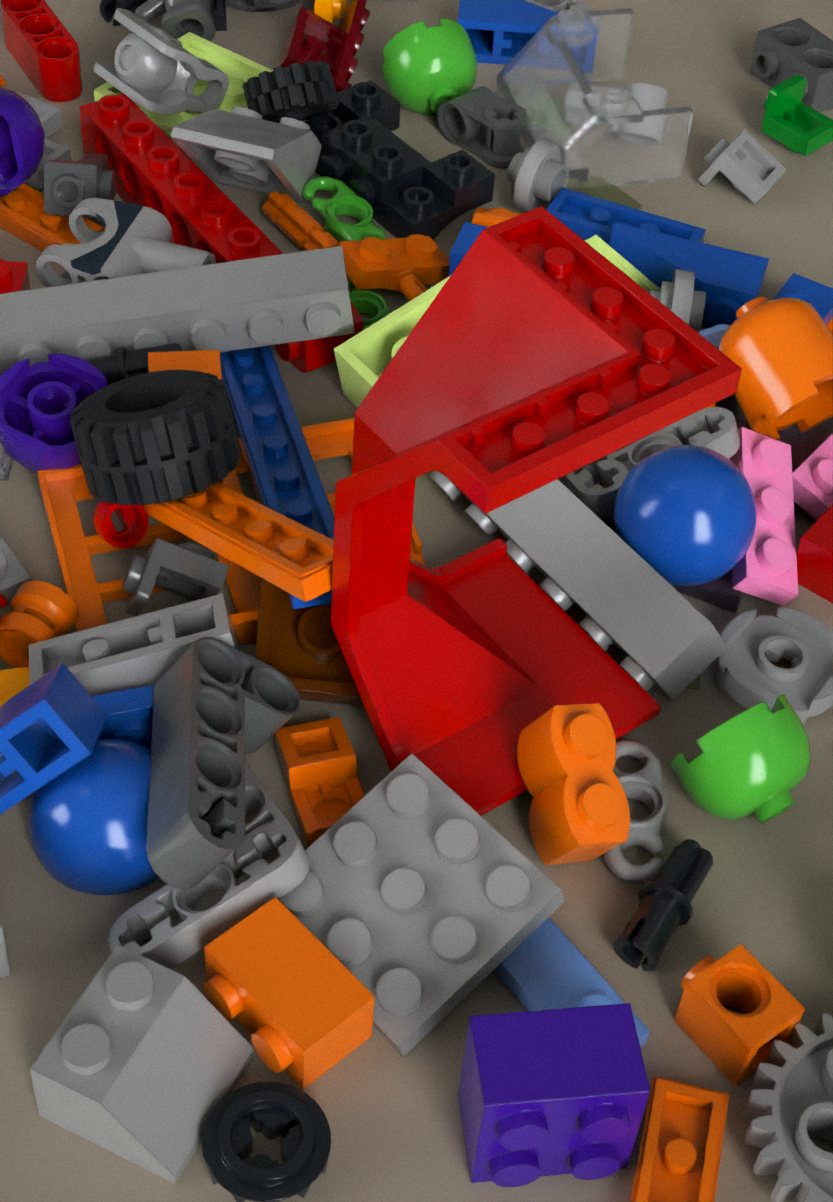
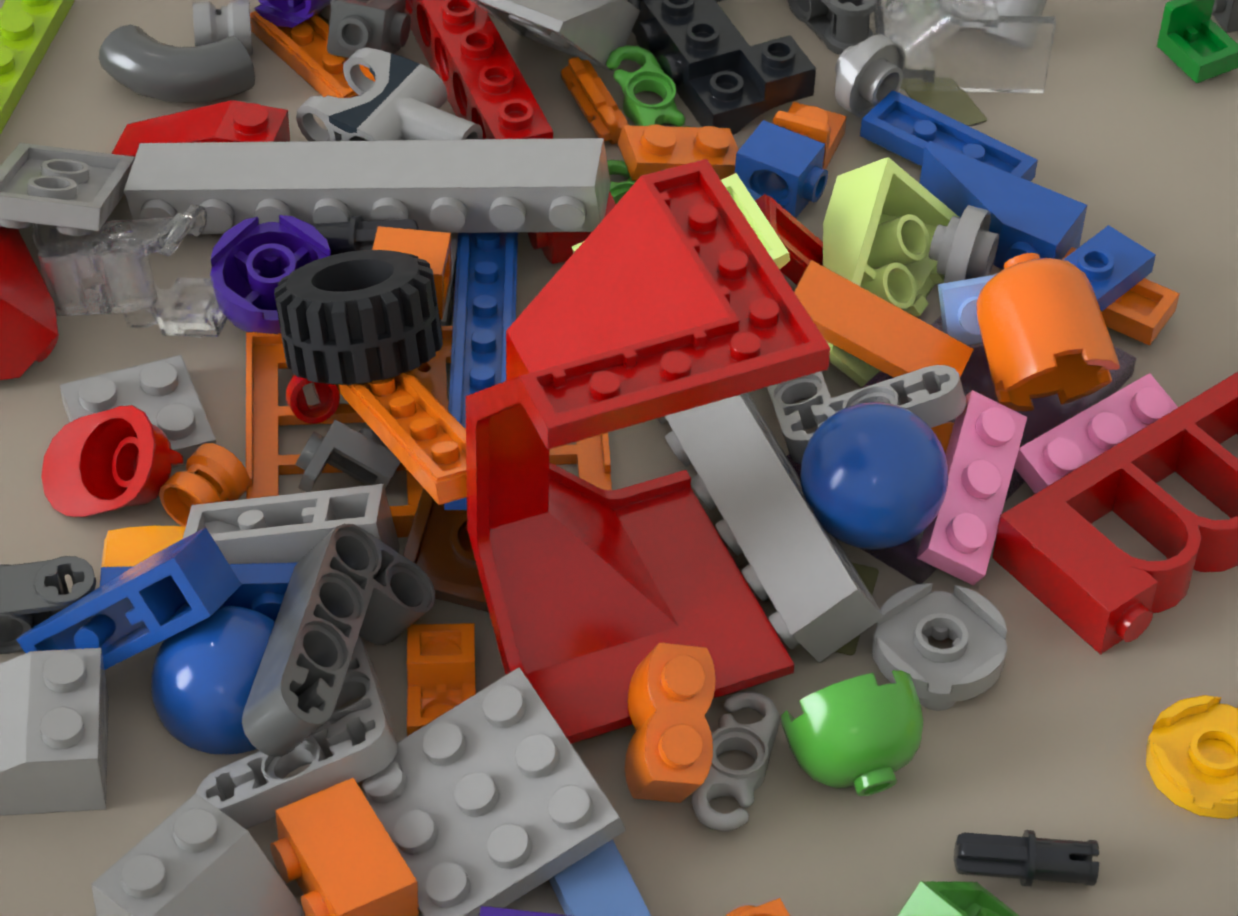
camera: 15 degrees right, 0 degrees up
black axle [613,839,713,971] -> none
light grey bracket [698,129,787,204] -> none

